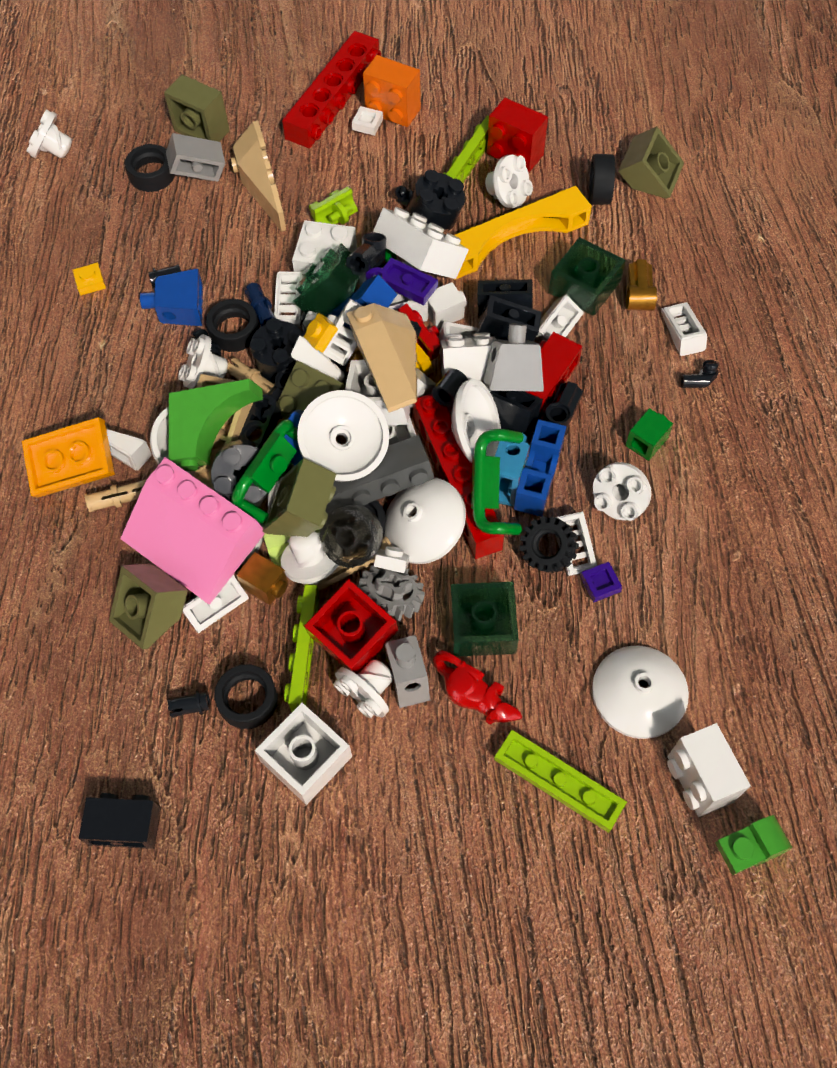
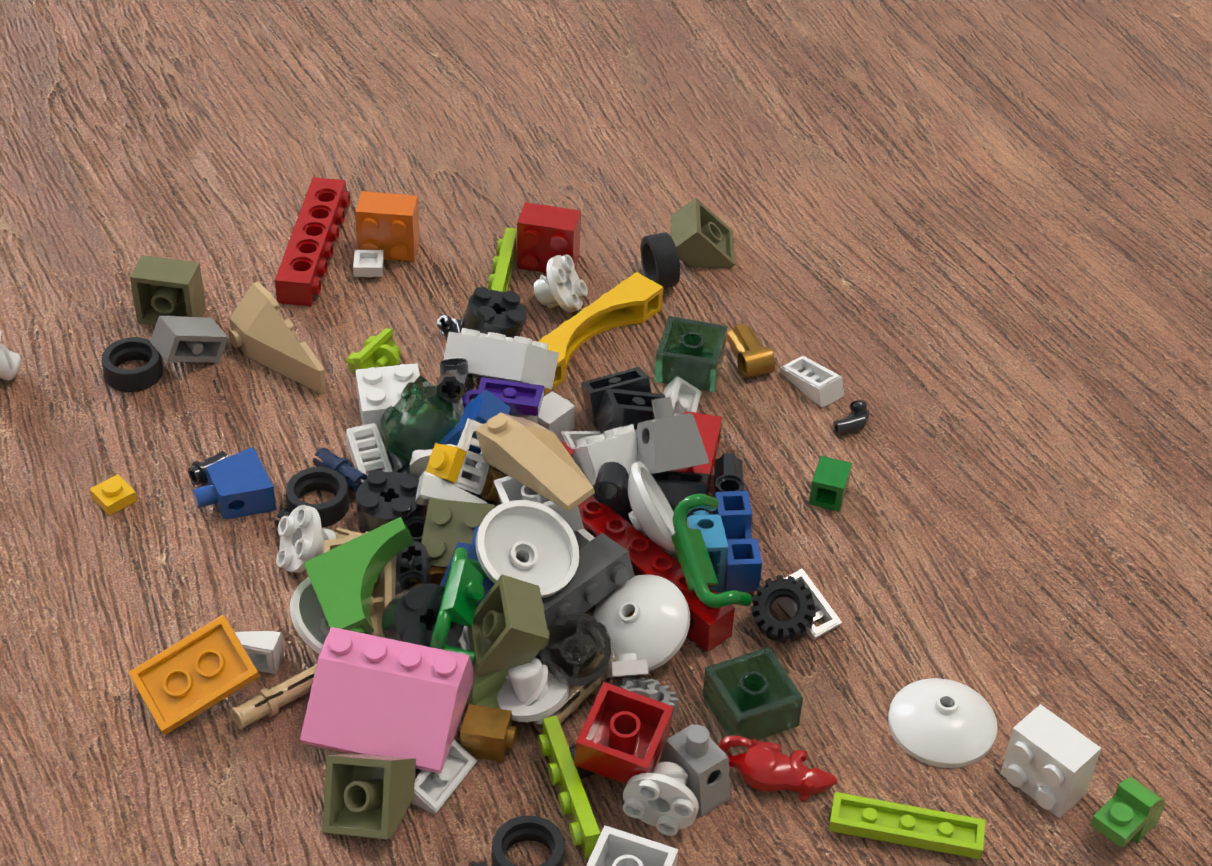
camera: 25 degrees left, 20 degrees down
dark purple plate [580,562,623,603] -> none
white plate [593,462,651,521] -> none

